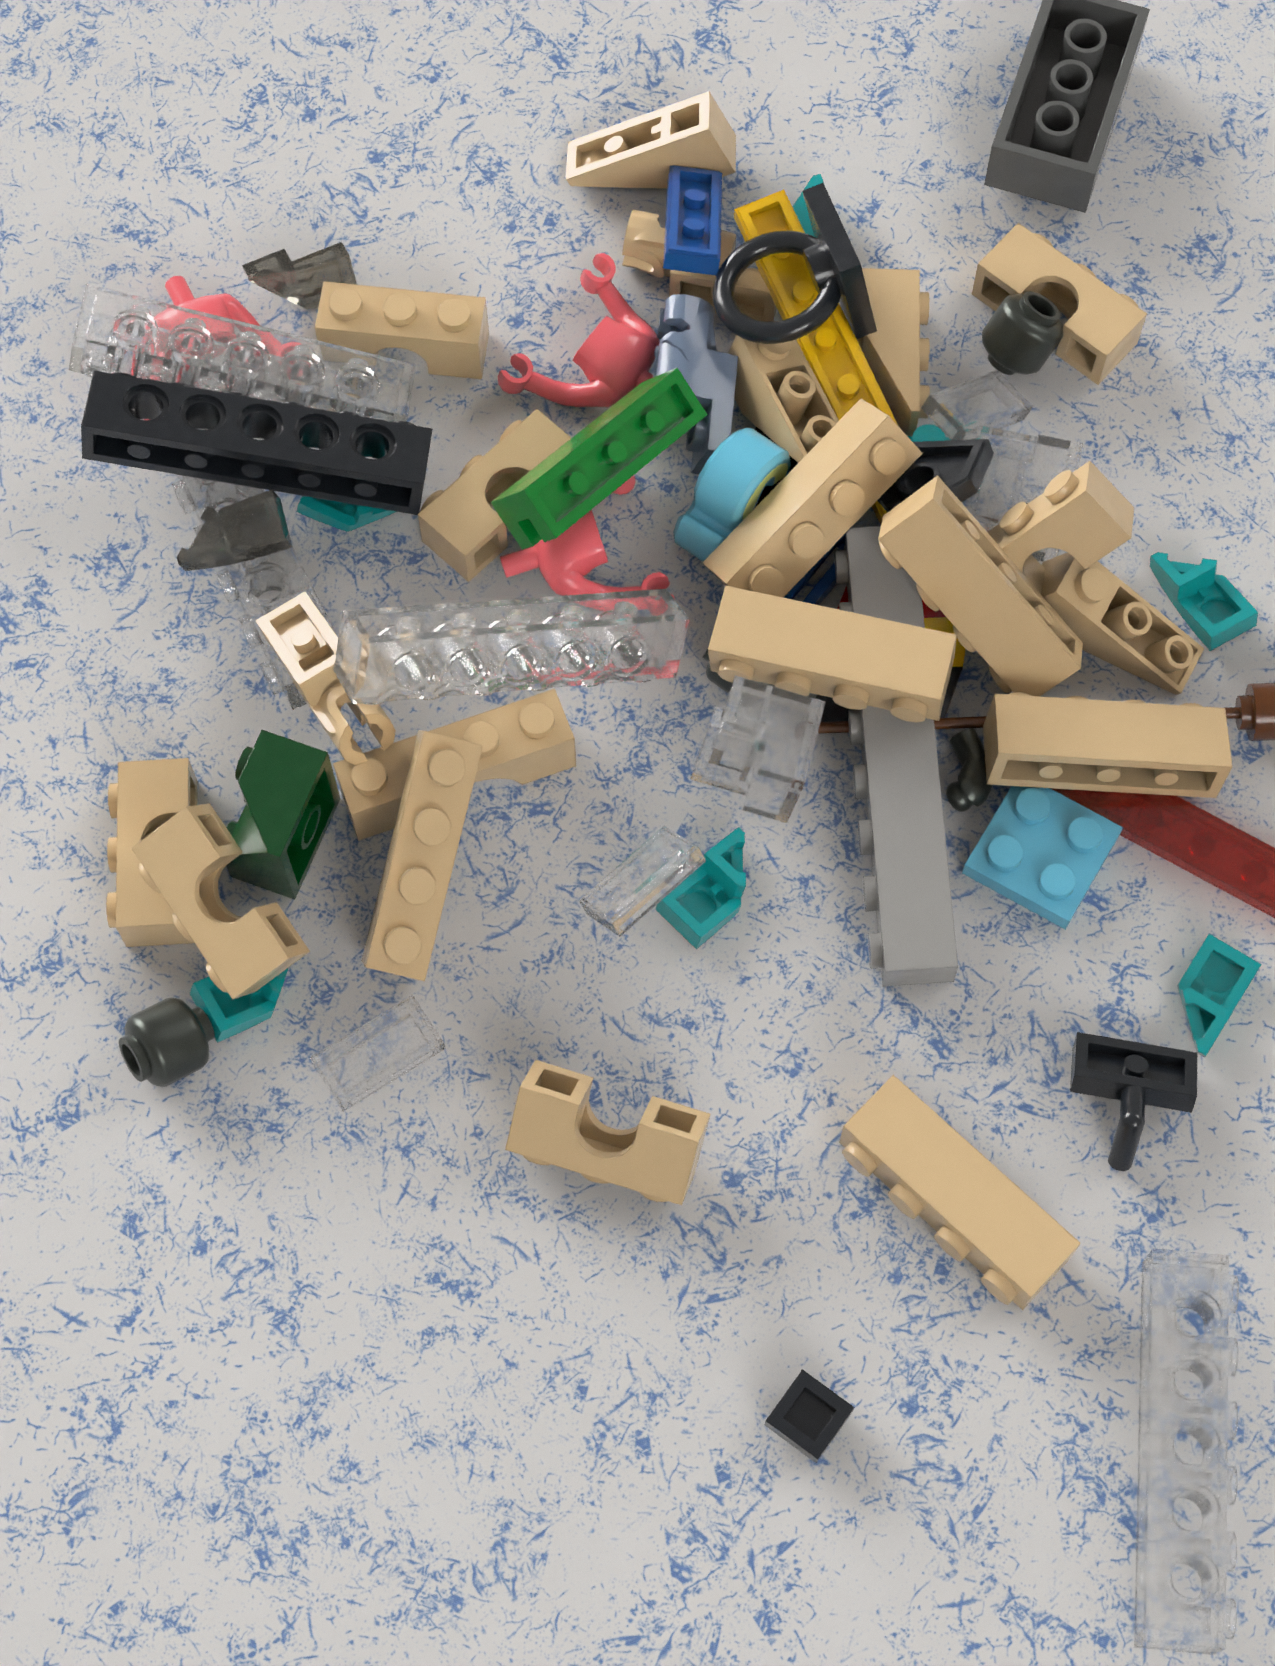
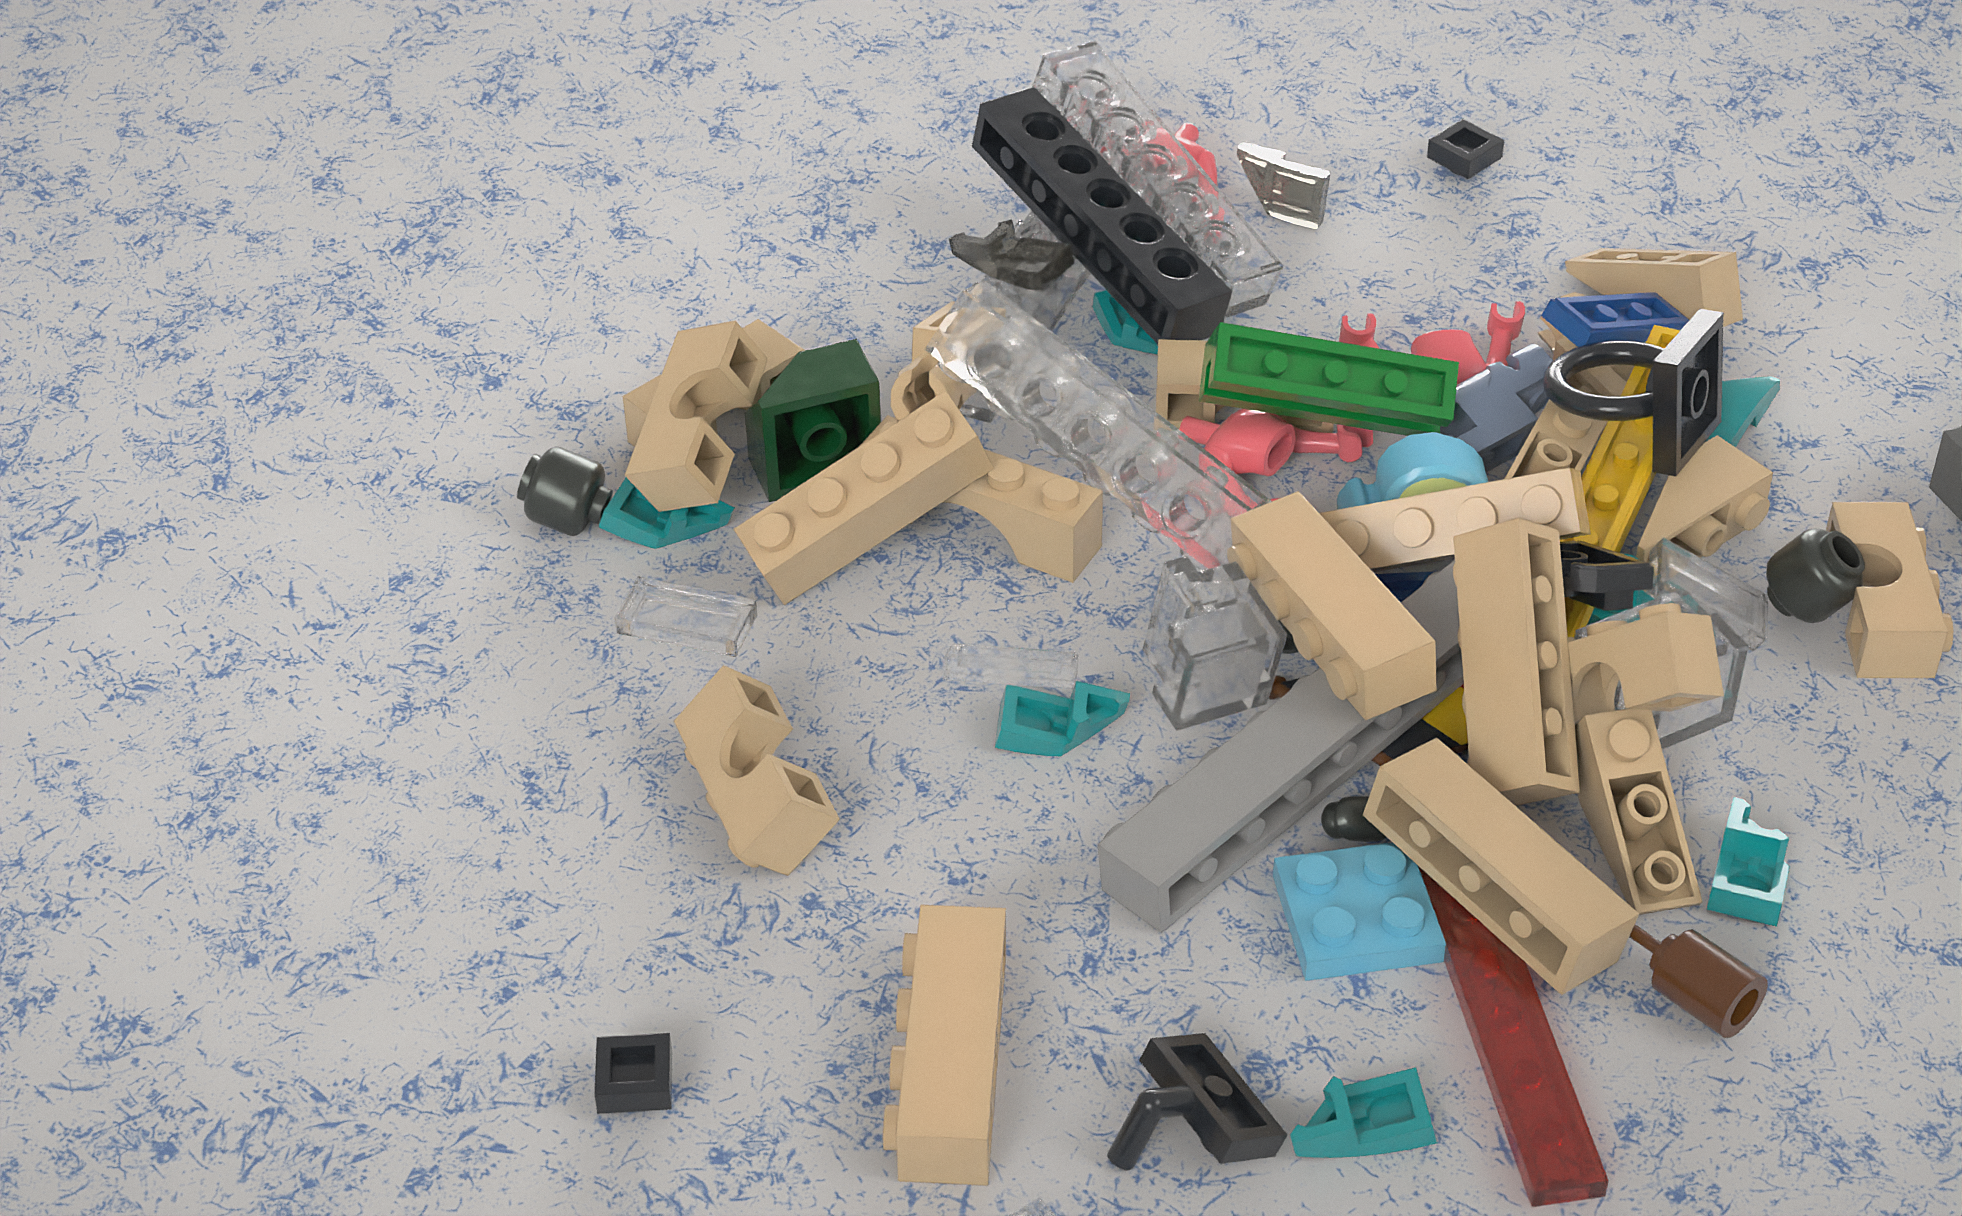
camera: 50 degrees right, 25 degrees down
tan arch [315,281,489,379] -> none
none -> black plate [1427,119,1505,179]

